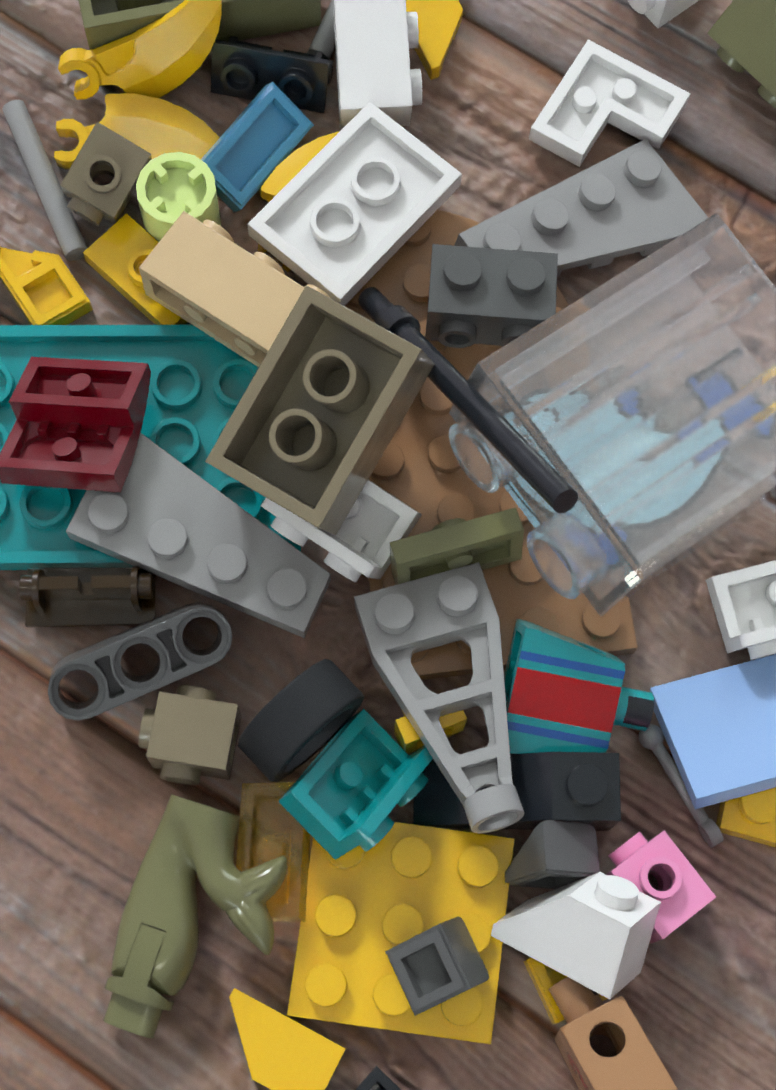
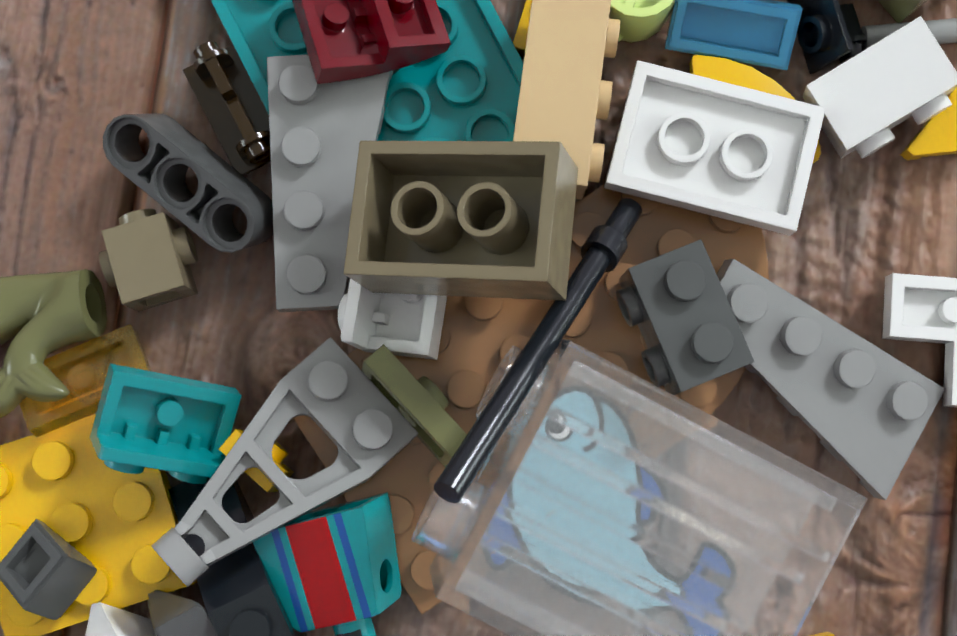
camera: 70 degrees right, 10 degrees up
black tyre [238,659,365,782] -> none

